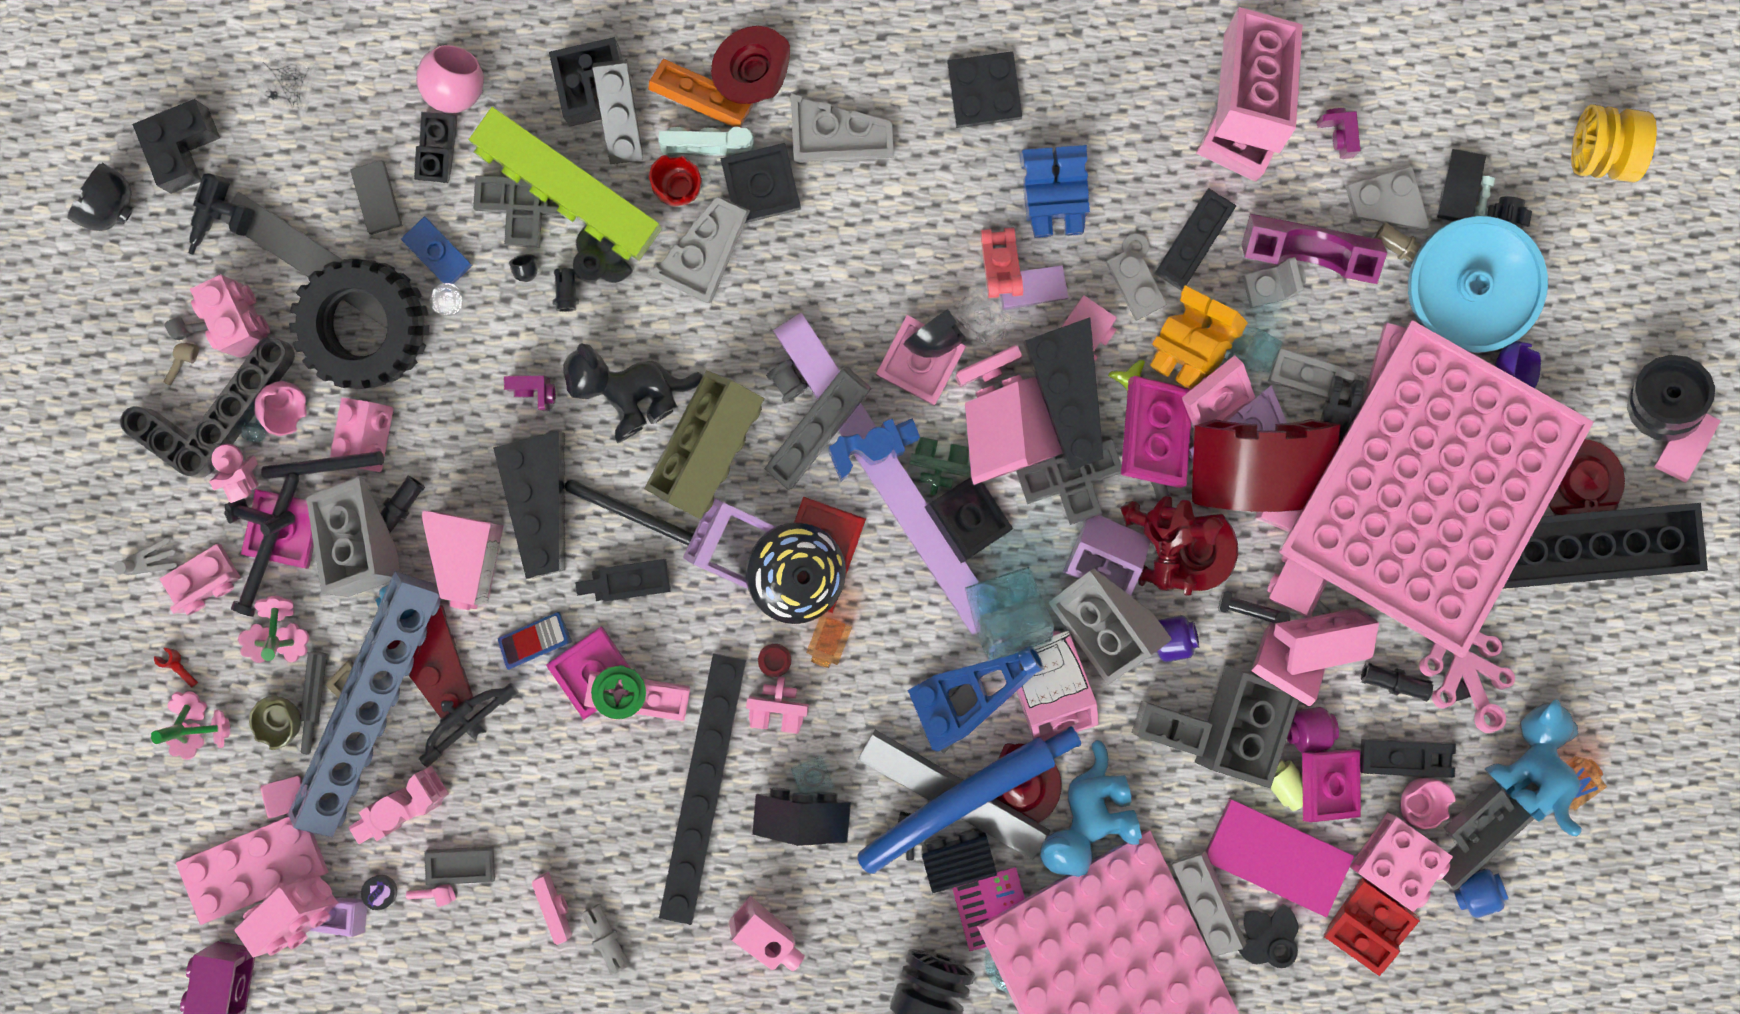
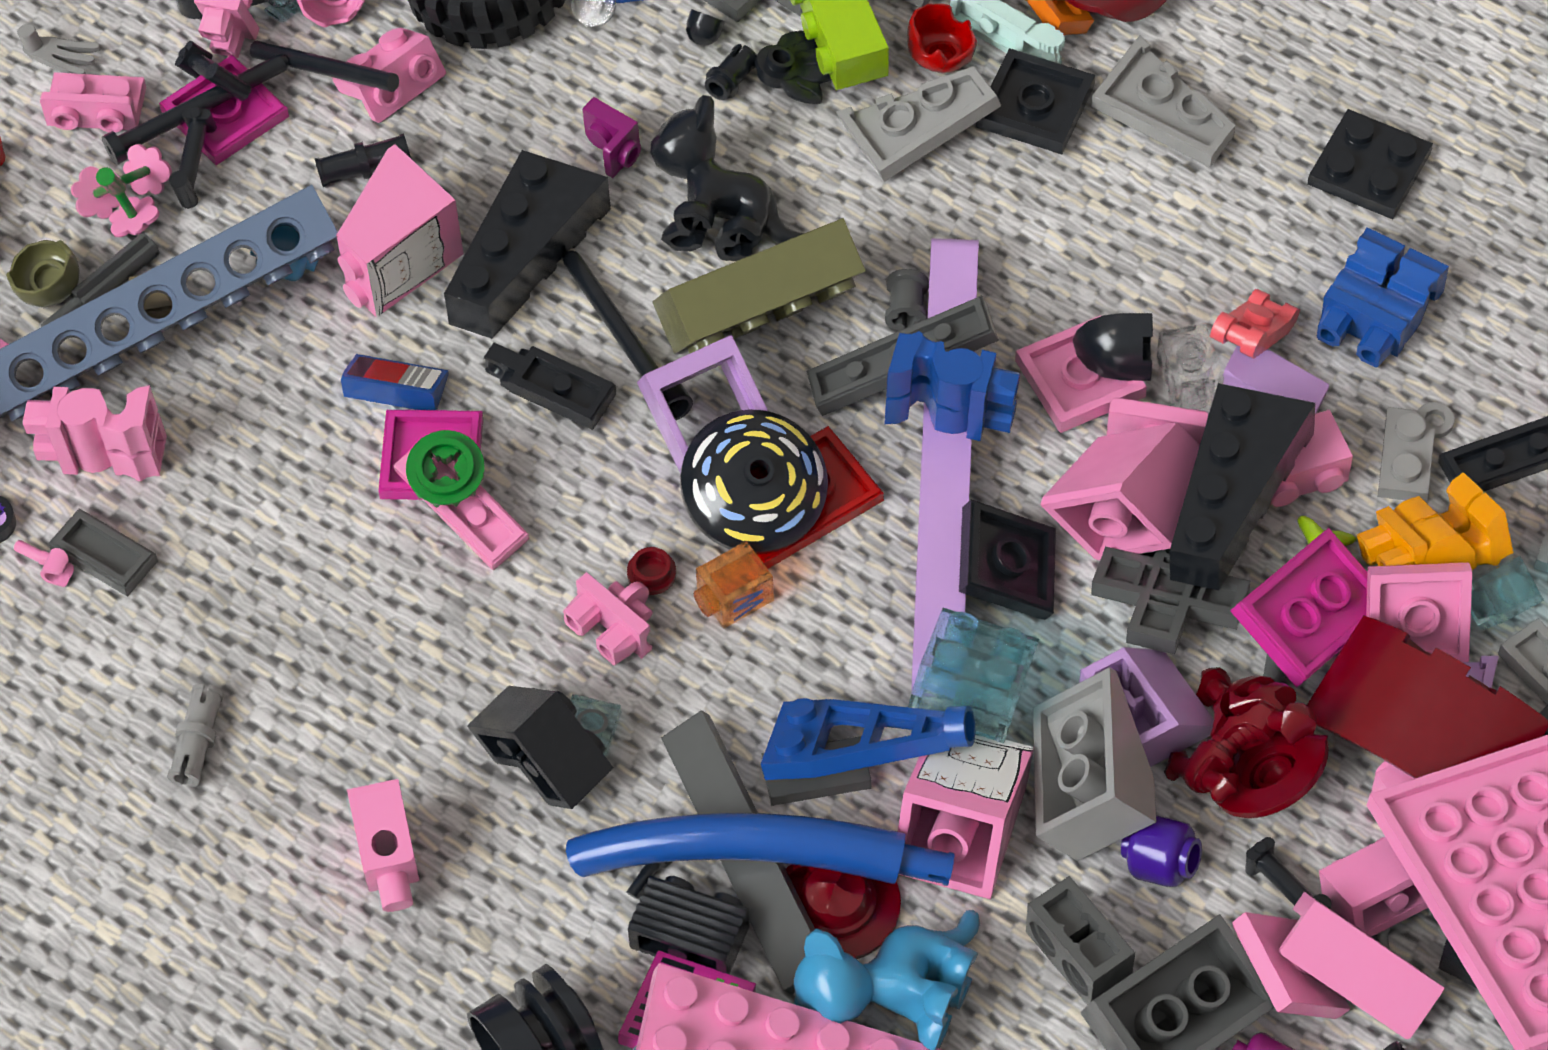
camera: 35 degrees right, 30 degrees down
light grey slope [306,477,401,597] -> none
dark red wing [387,605,475,719] -> none
black piece [419,683,519,768] -> none
bright pink plate [532,872,573,945] -> none
black plate [659,653,746,925] -> none
clear green hips [909,437,971,495] -> none
none -> black piece [169,107,217,209]

